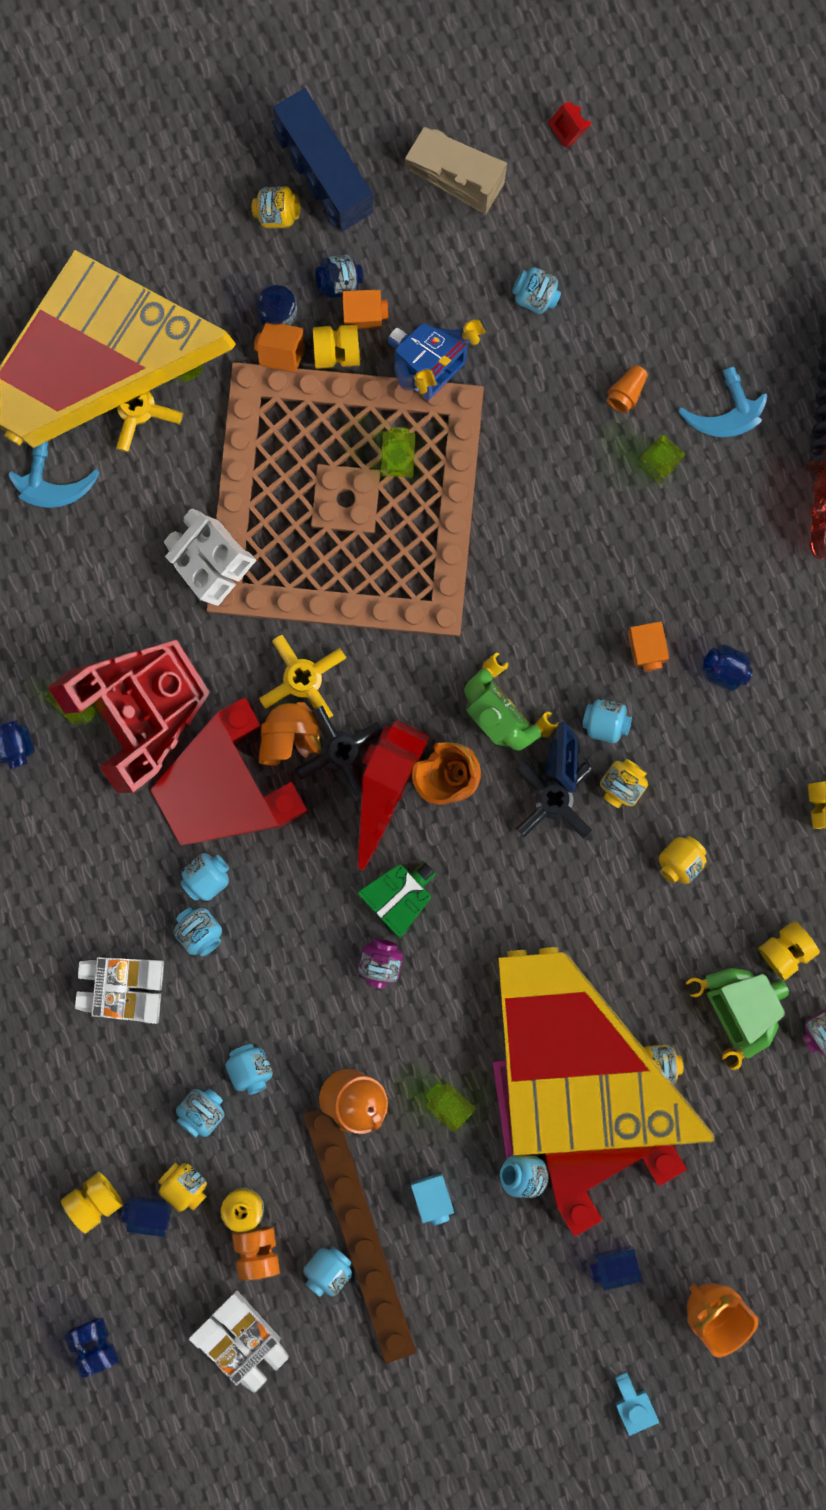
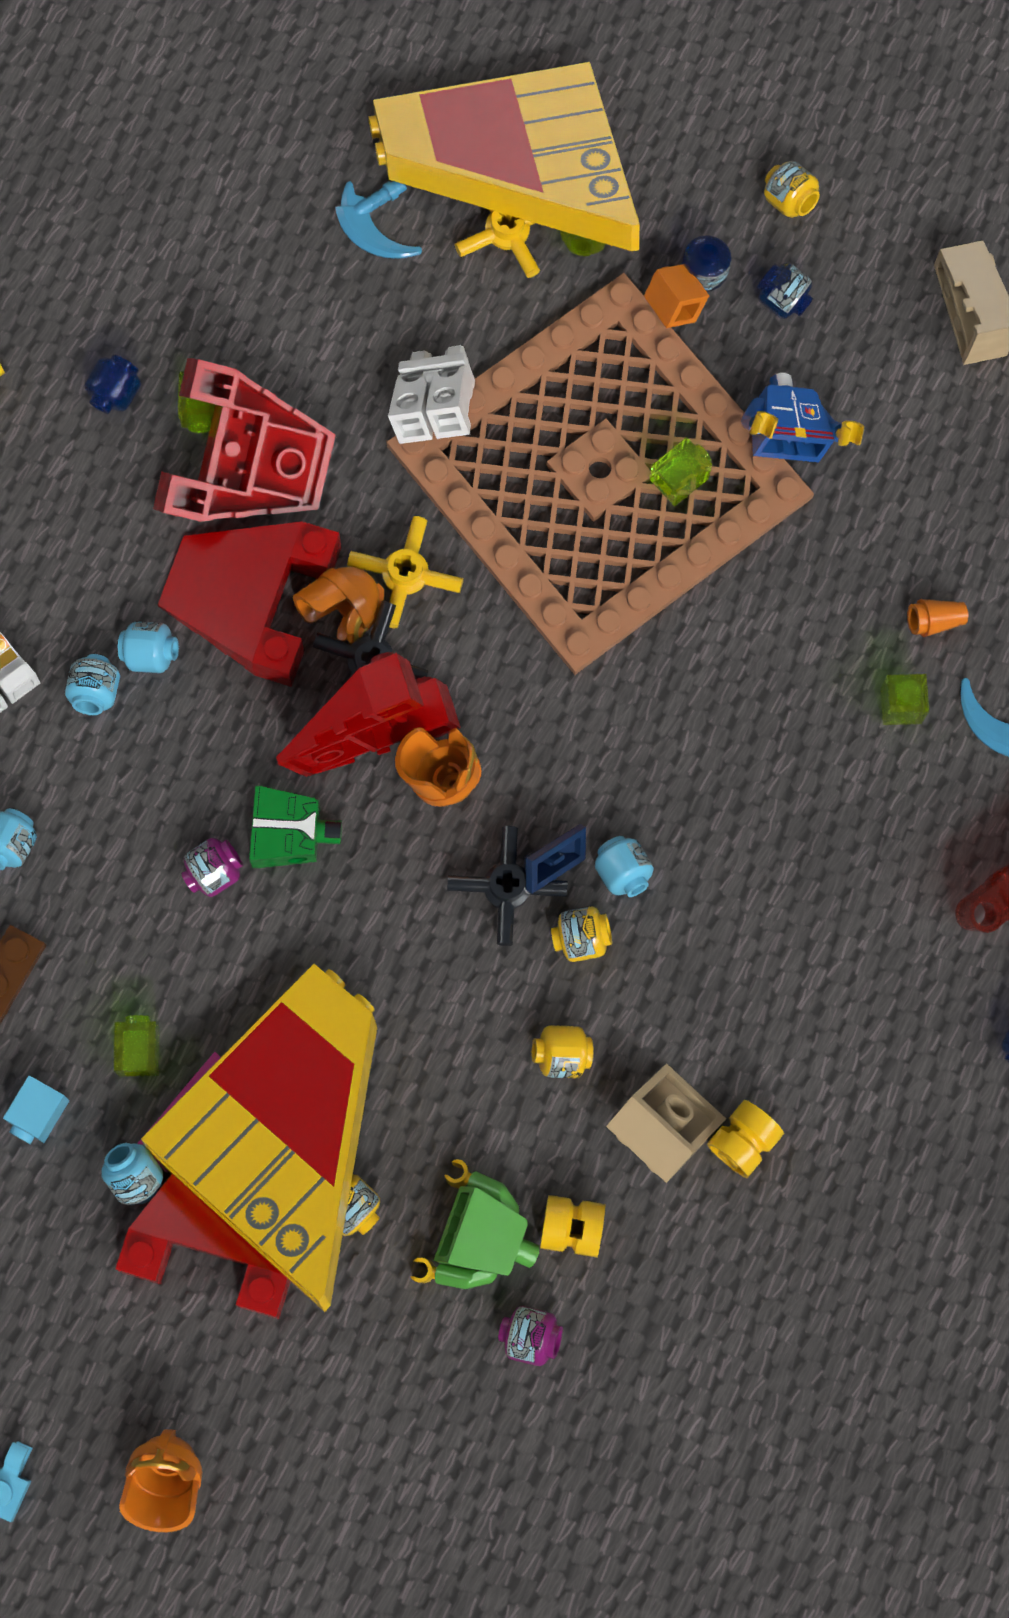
camera: 45 degrees right, 10 degrees down
dark blue brick [271,88,374,232] -> none
yellow wheel [313,324,360,369] -> none
orange helmet [319,1069,388,1134] -> none
orange brick [343,290,388,329] -> none
bright green torso [464,653,559,750] -> none
head [512,267,561,314] -> none
clear blue brick [590,1245,642,1291] -> none
orange brick [628,621,669,672] -> none
clear blue head [702,644,753,691] -> none
none -> tan slope [606,1064,726,1183]

